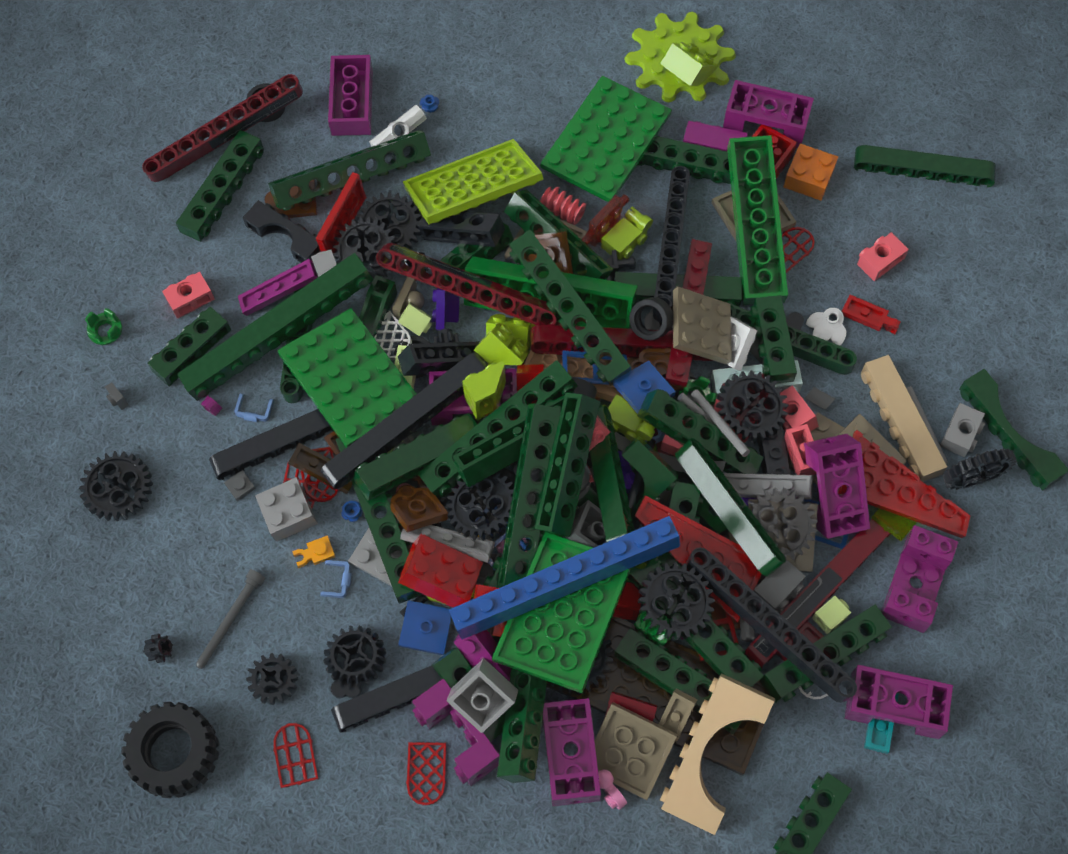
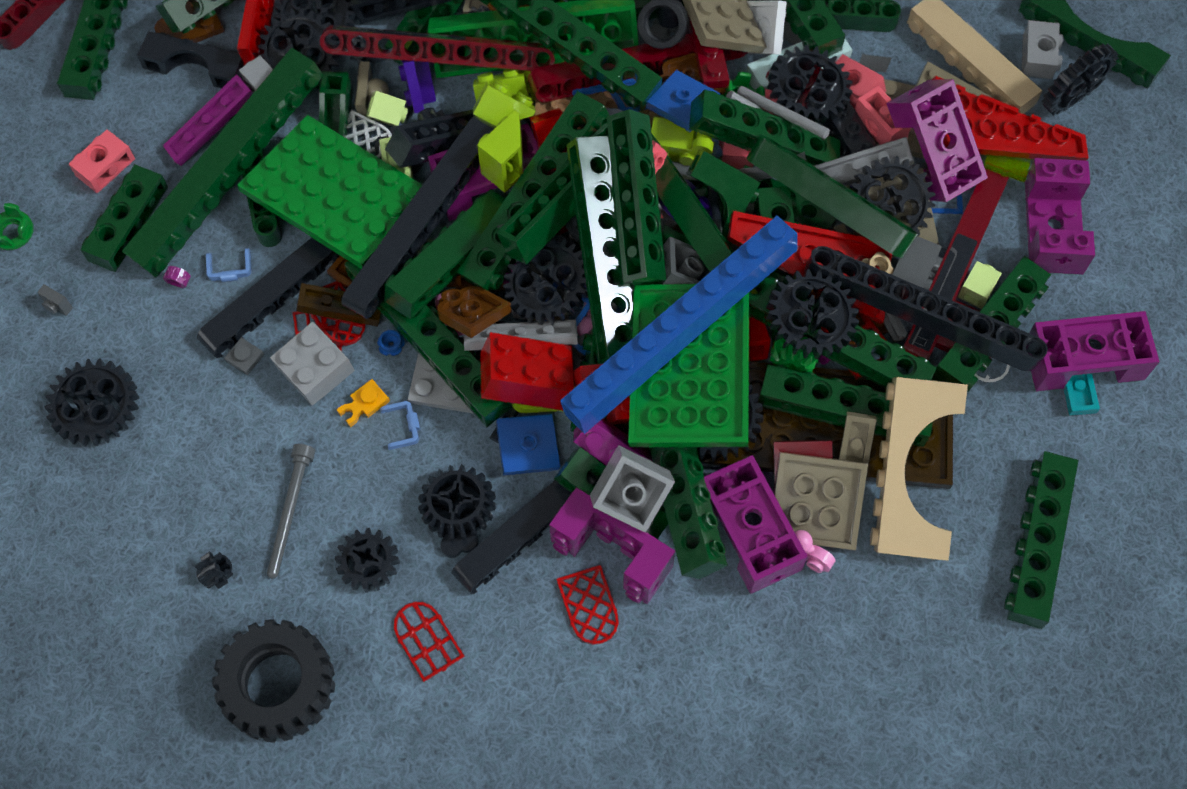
camera: 20 degrees left, 0 degrees up
none -> tan plate [862,252,893,274]

